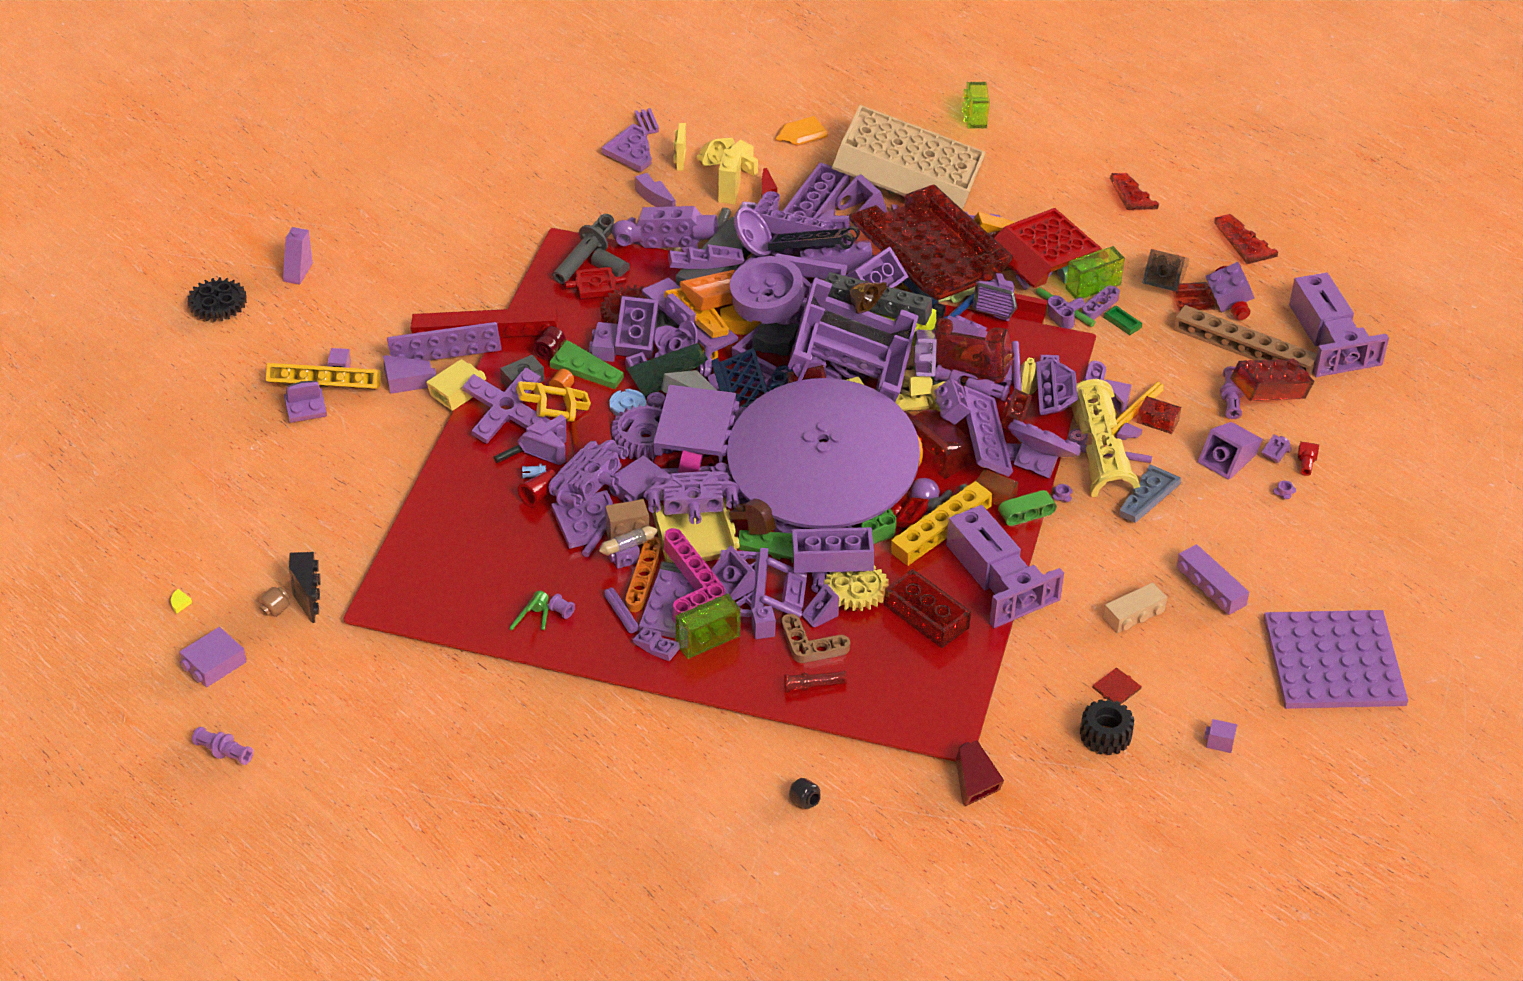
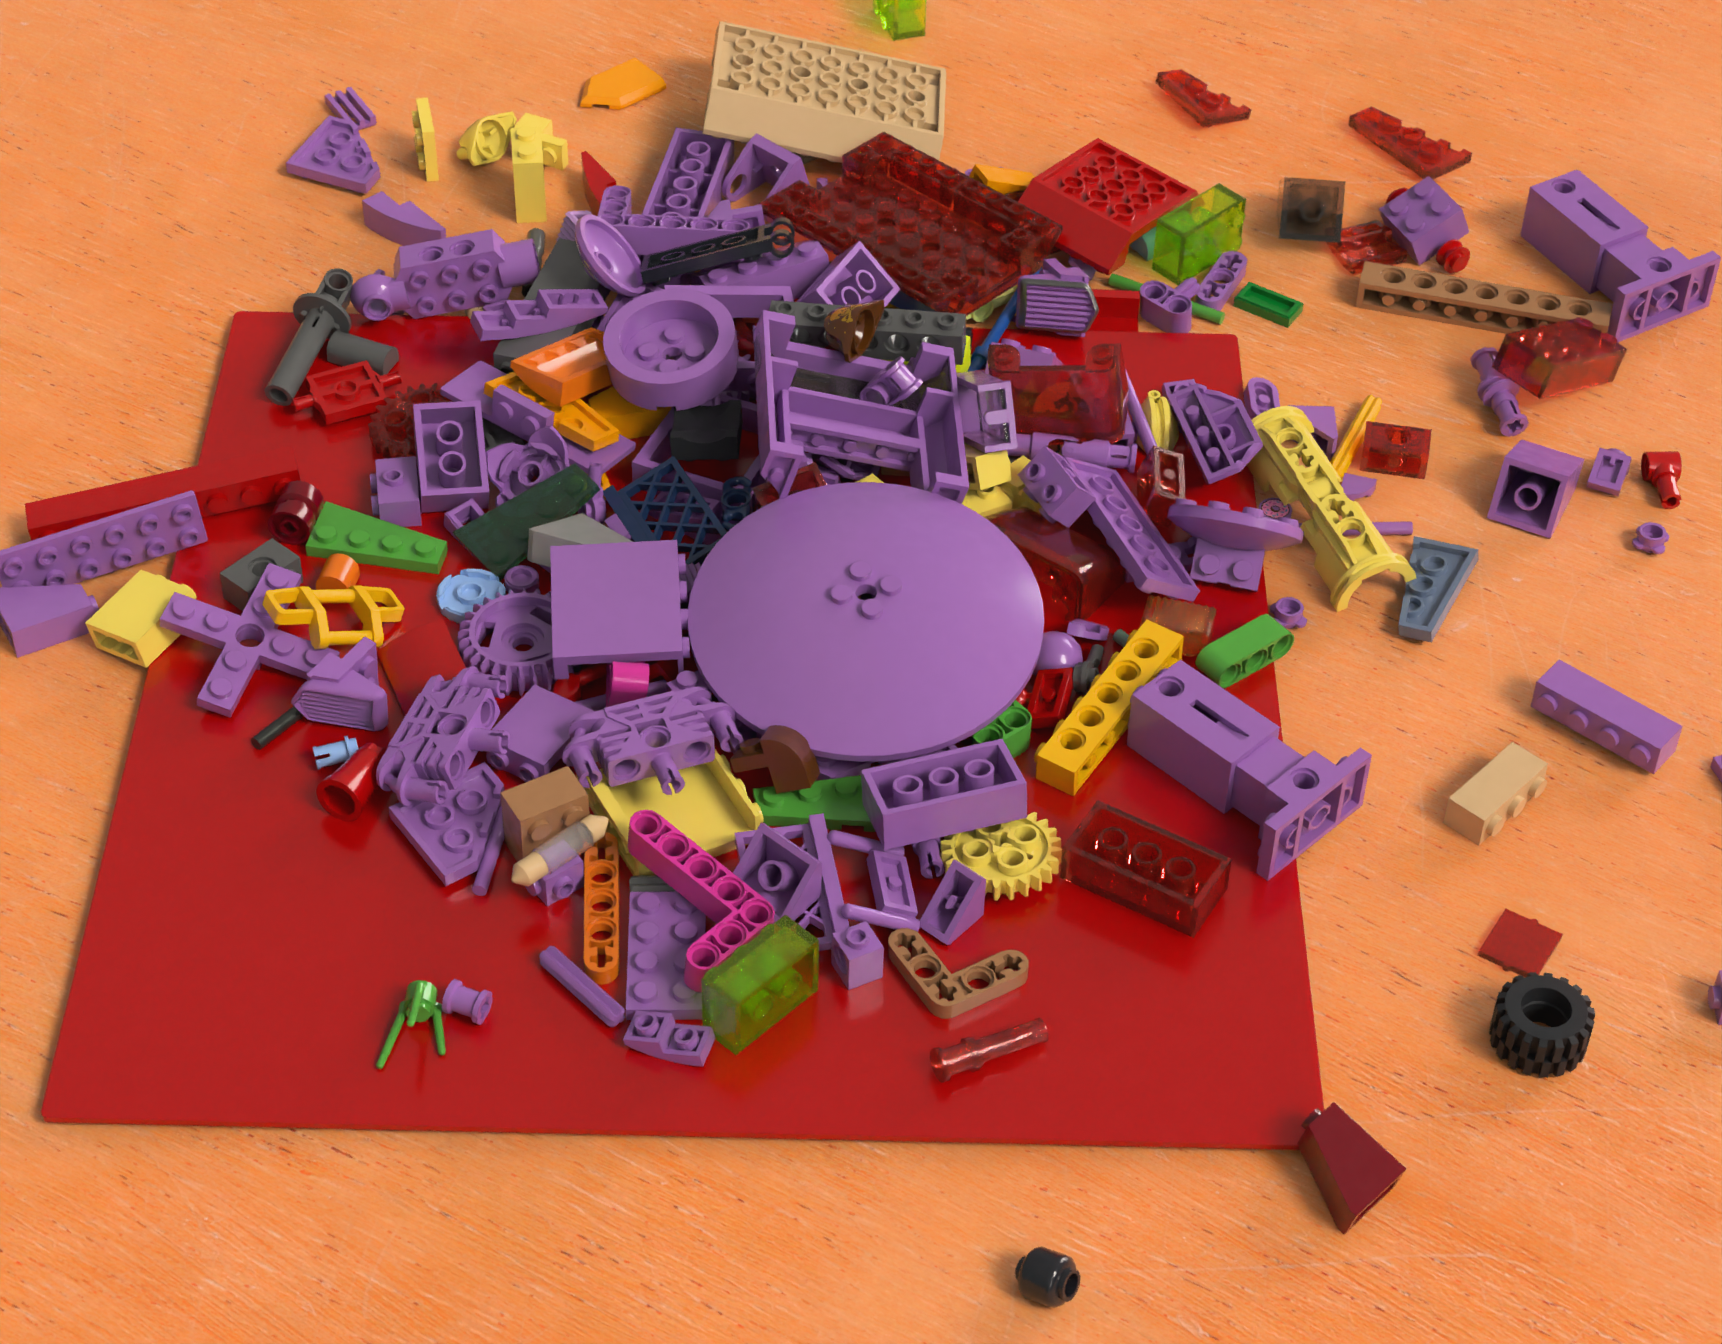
camera: 15 degrees left, 0 degrees up
none -> medium lavender piece [859,356,923,406]
none -> medium lavender tile [1066,618,1109,640]

